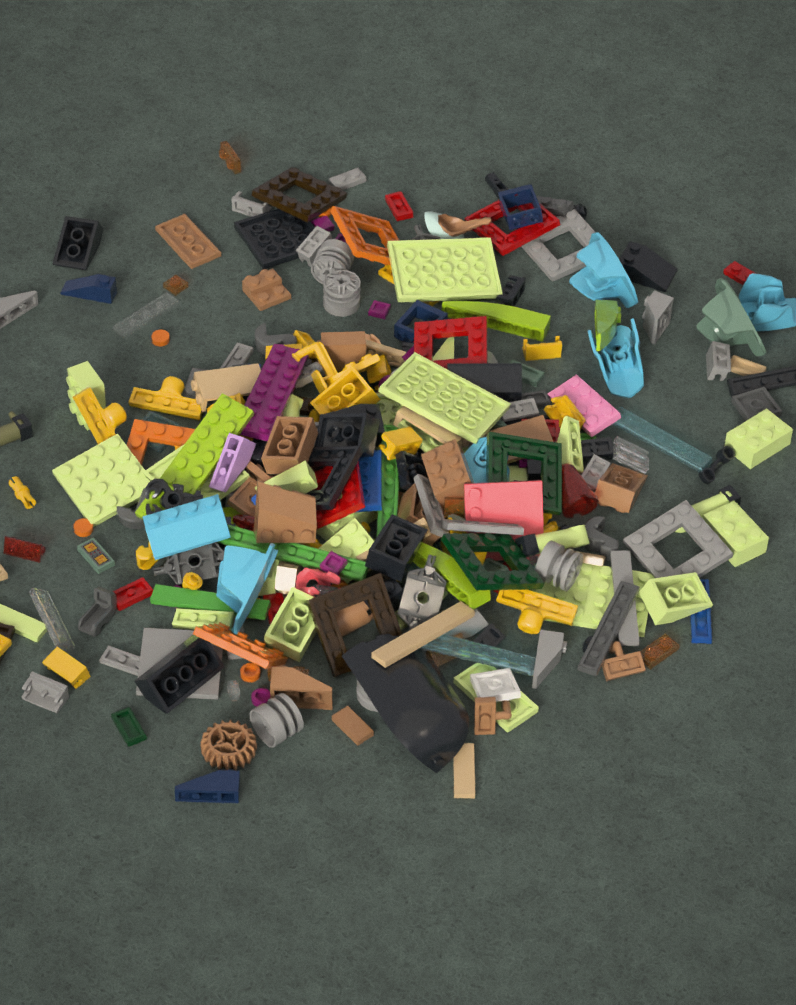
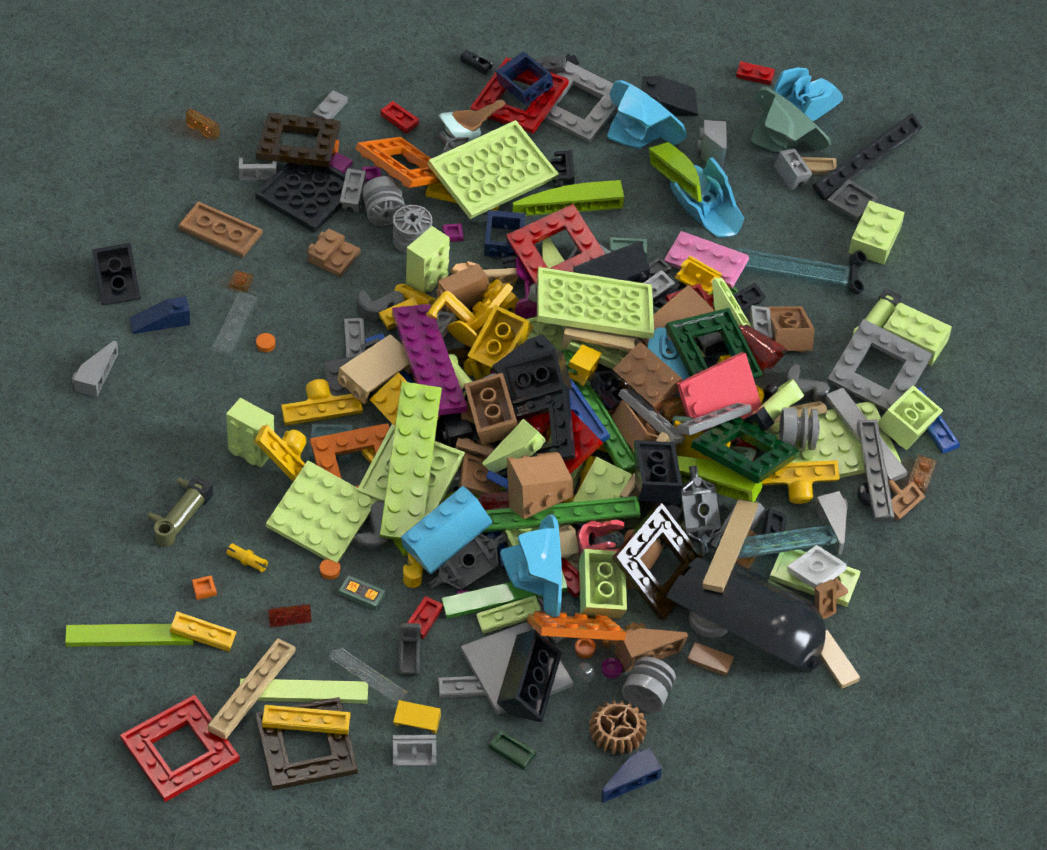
camera: 30 degrees left, 5 degrees up
black animal [145,479,203,515] -> none
yellow plate [182,572,203,590] -> none
lavender slope [209,433,256,493] -> none
magenta tile [319,551,348,576] -> none
yellow hinge [522,336,562,361] -> none
clear plate [613,436,649,474] -> none
none -> yellowish green brick [406,226,450,294]

